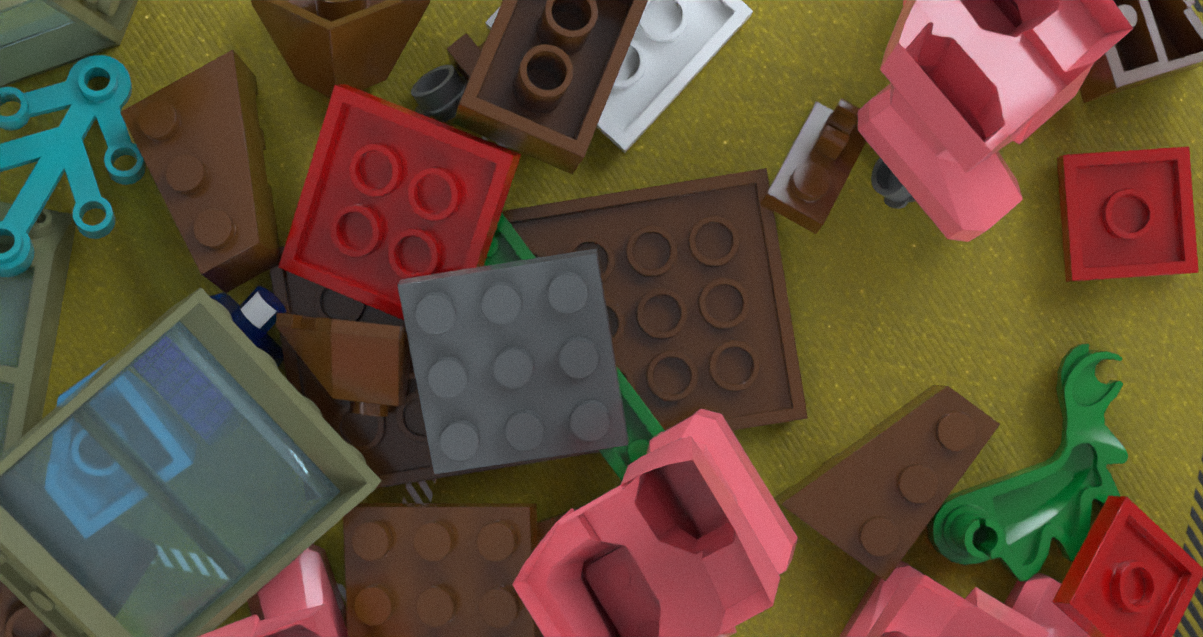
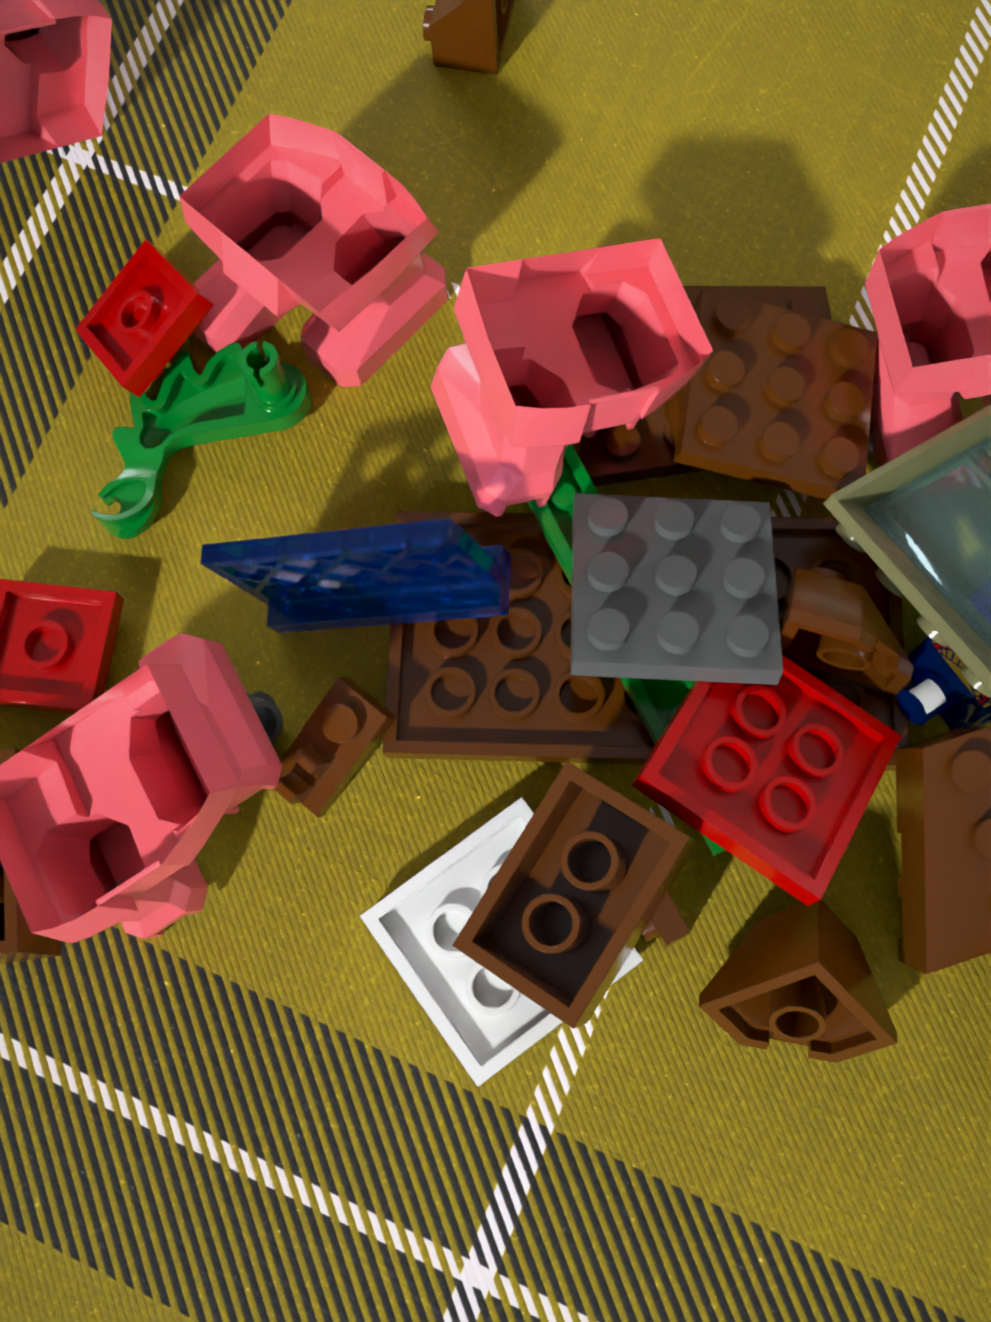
camera: 160 degrees left, 15 degrees down
dark grey plate [411,65,469,122] -> none
reddish brown wedge [774,385,1000,581] -> none
none -> clear blue fence [200,518,511,633]

